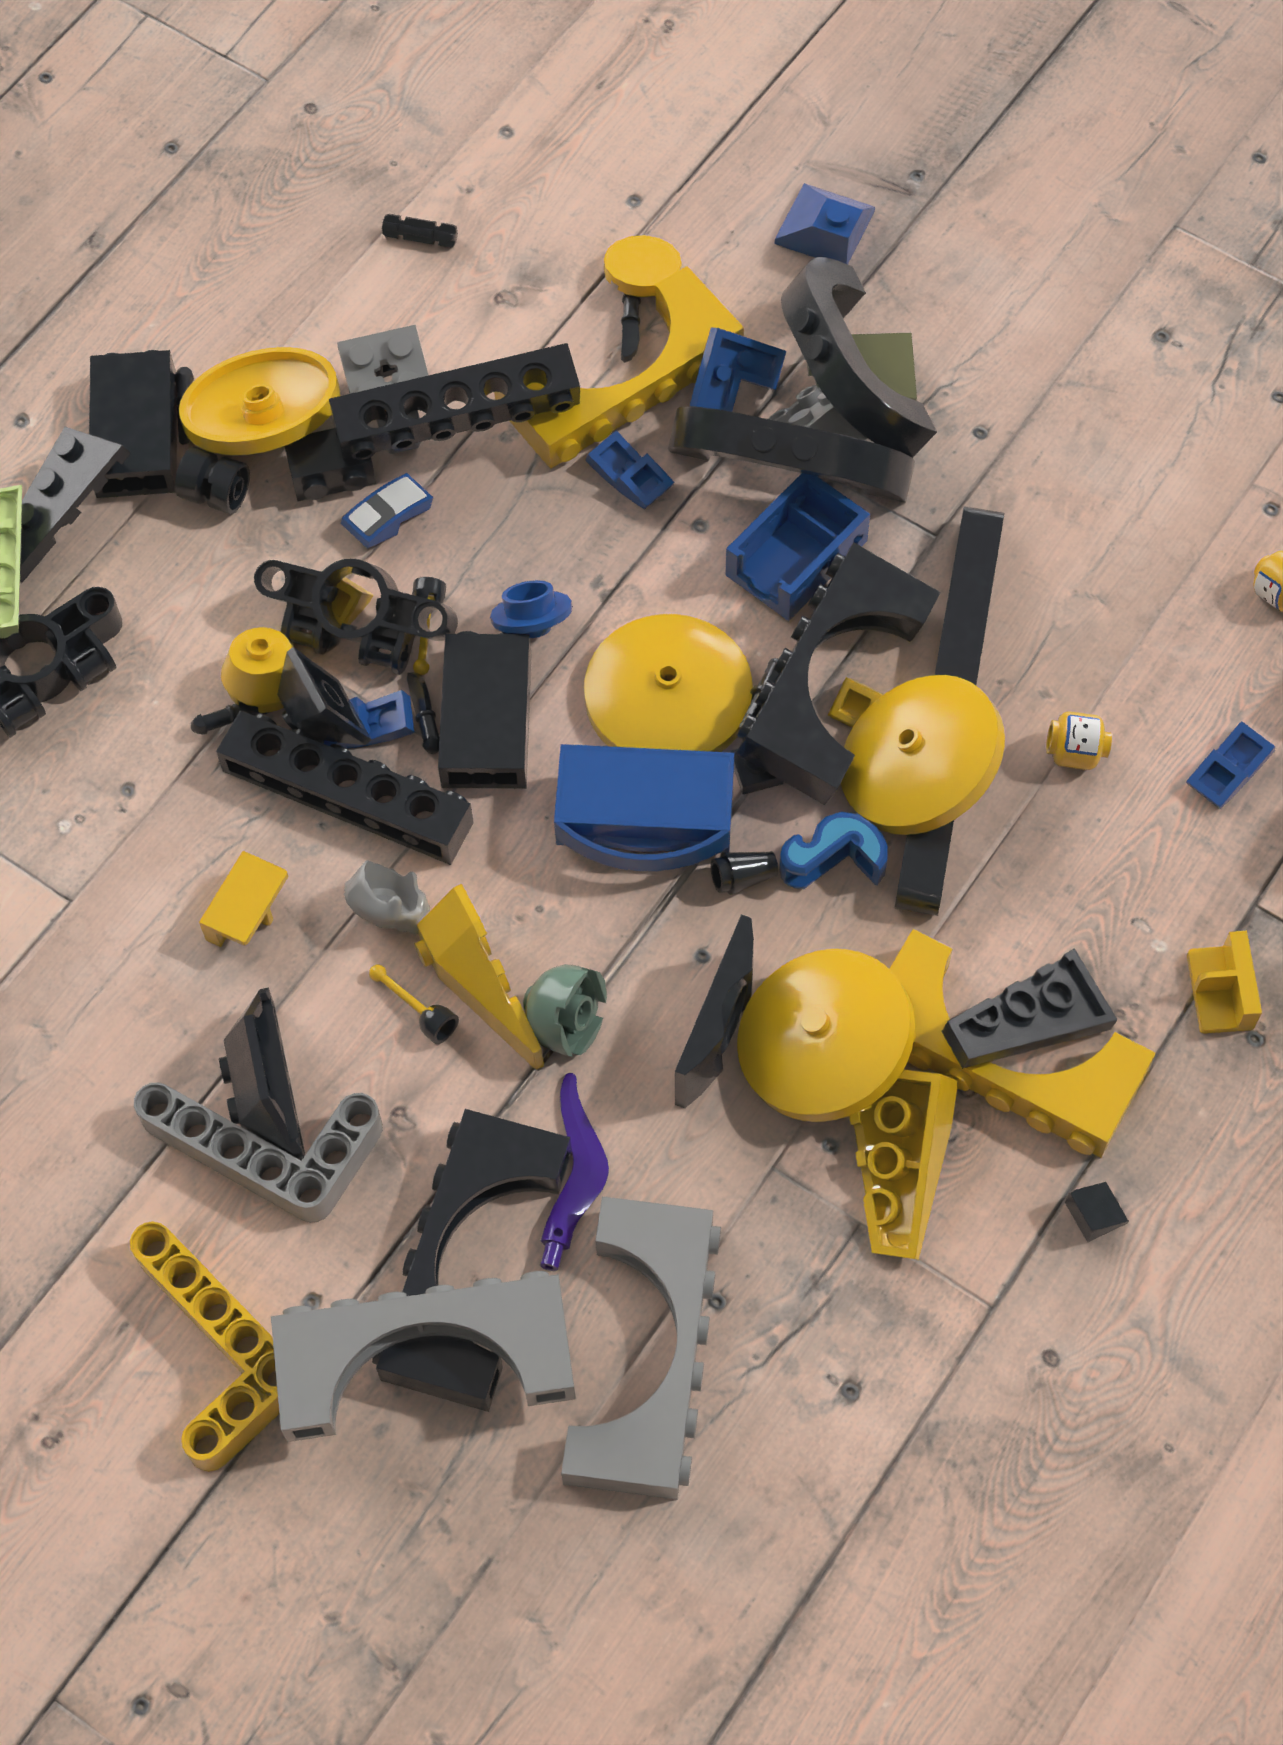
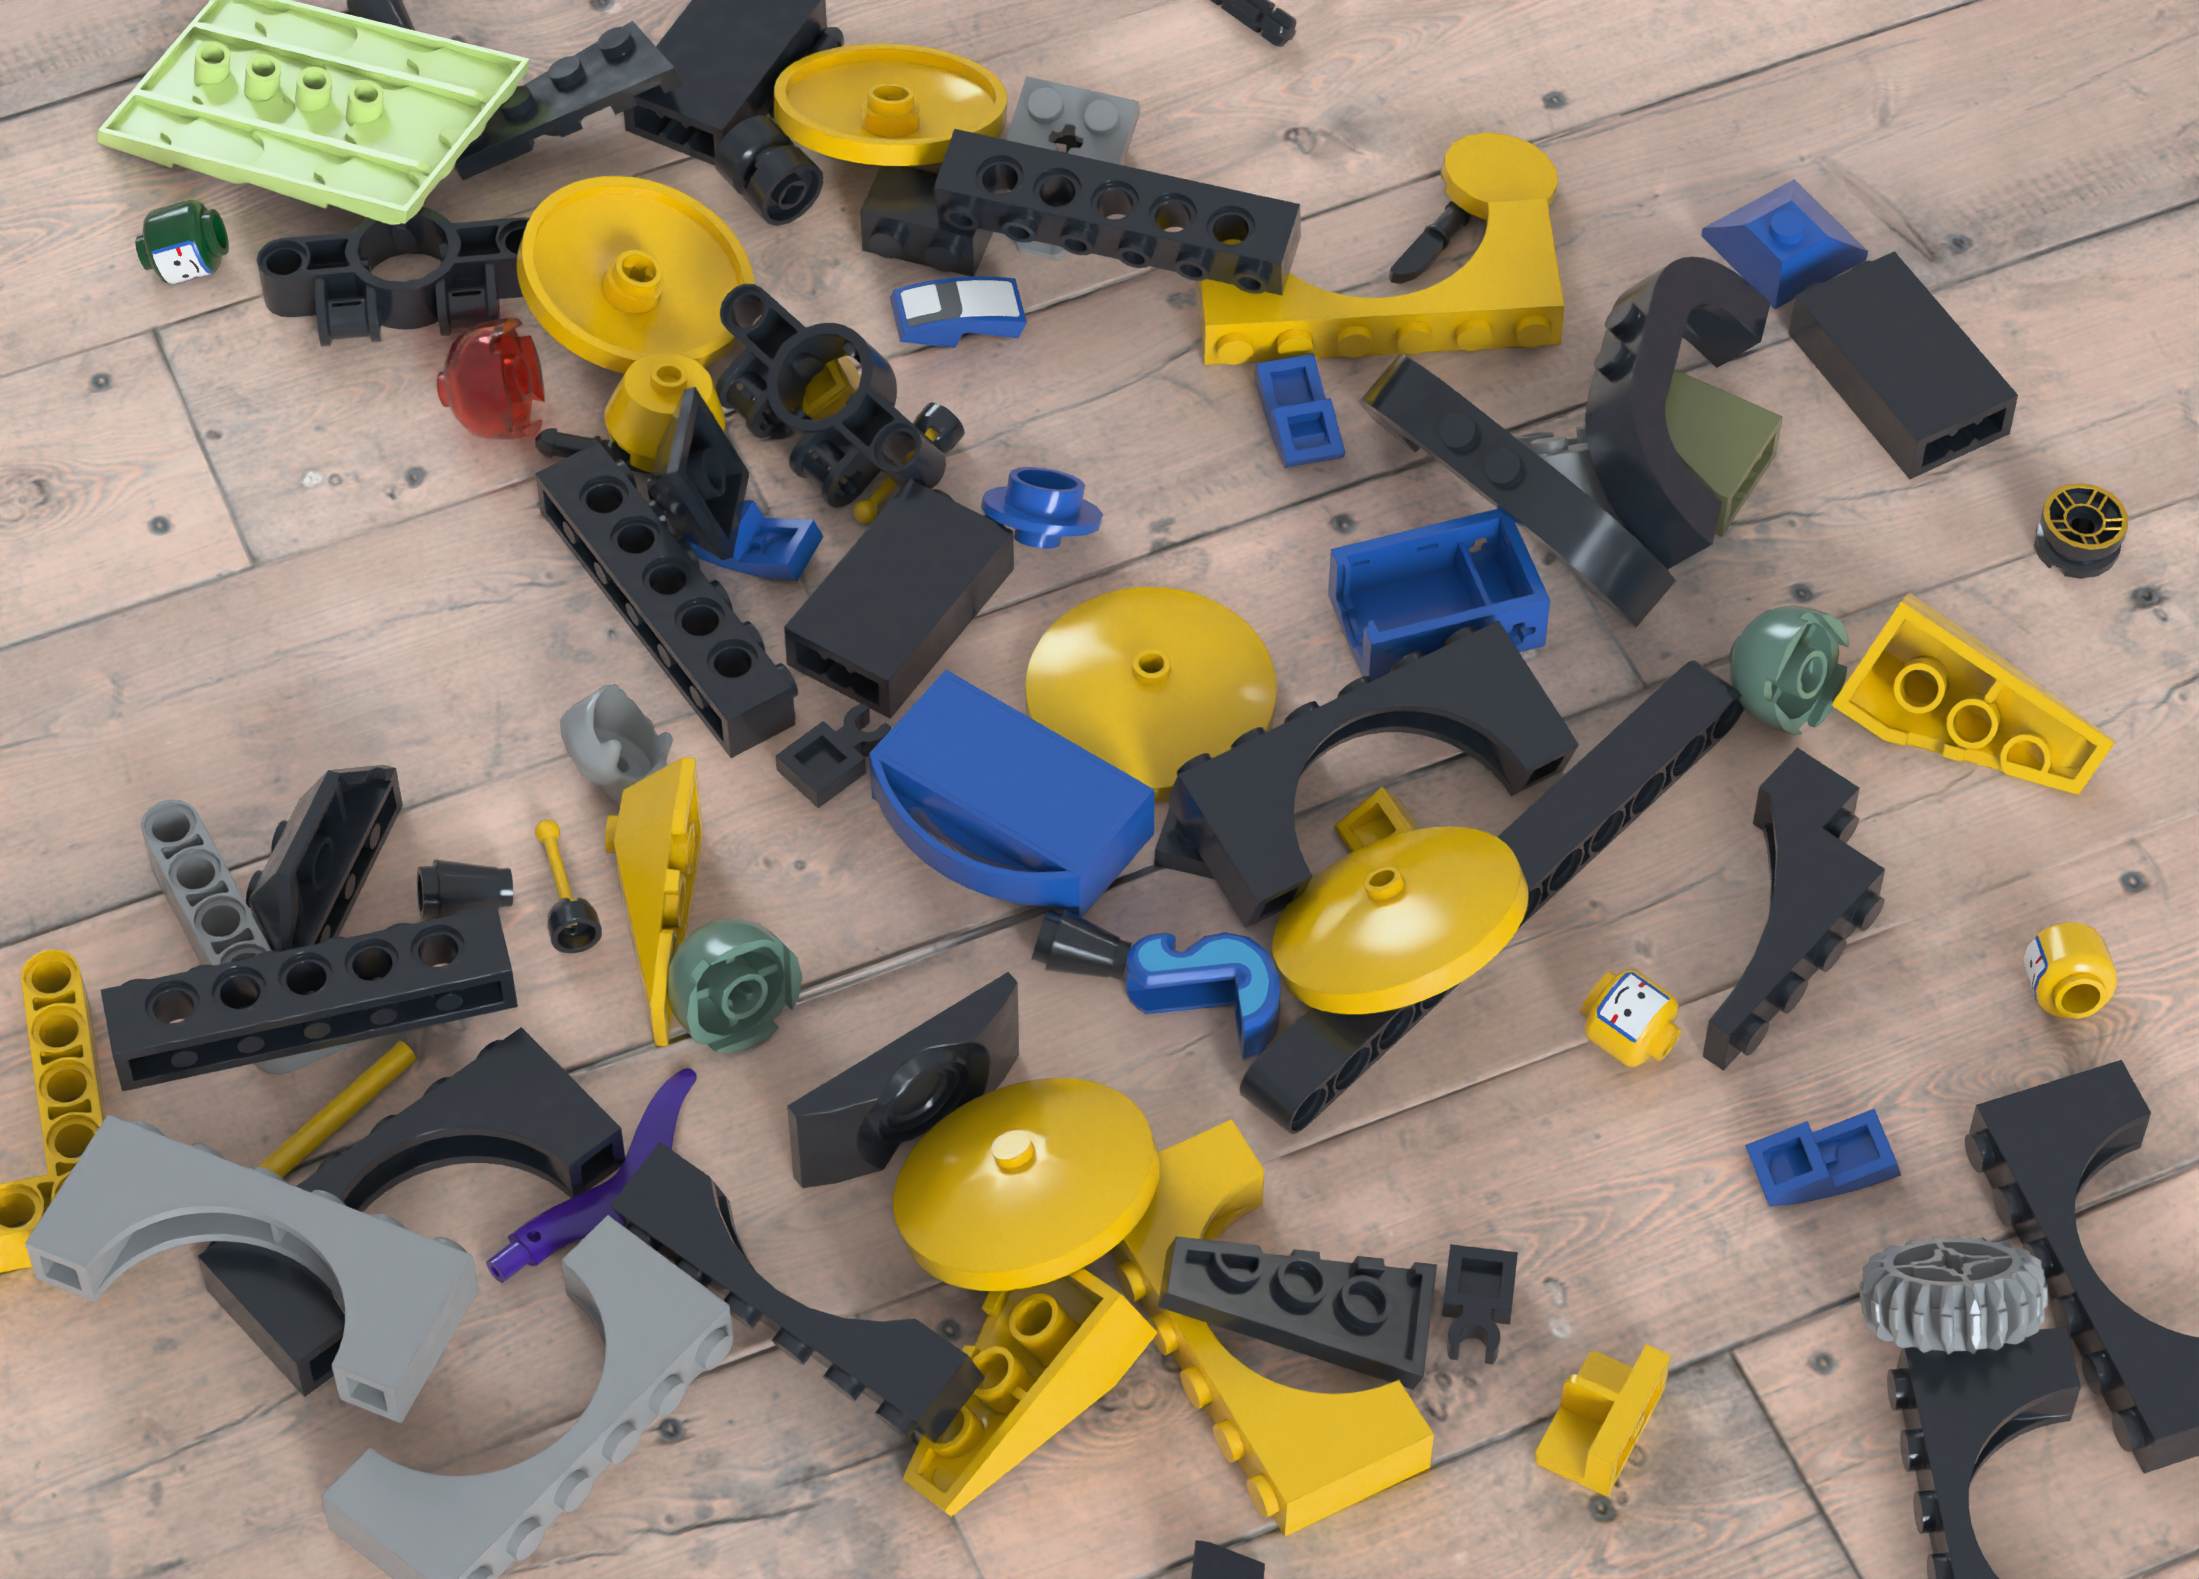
camera: 30 degrees right, 10 degrees down
yellow panel [199,851,288,947] -> none
black piece [406,672,440,754] -> none
blue plate [689,327,786,412] -> none
none -> black brick [101,906,518,1092]
none -> yellow bar [257,1041,416,1179]
none -> black cone [417,859,513,919]
none -> clear red cylinder [437,318,545,440]
none -> yellow dish [517,176,755,374]
none -> black arch [610,1142,985,1444]
none -> black plate [775,703,891,808]
none -> black plate [1442,1244,1518,1365]
none -> black arch [1703,747,1885,1071]
none -> sand green cylinder [1729,605,1849,735]
none -> black brick [1789,251,2018,479]
none -> yellow wedge [1831,593,2116,795]
none -> black wheel [2034,483,2129,579]

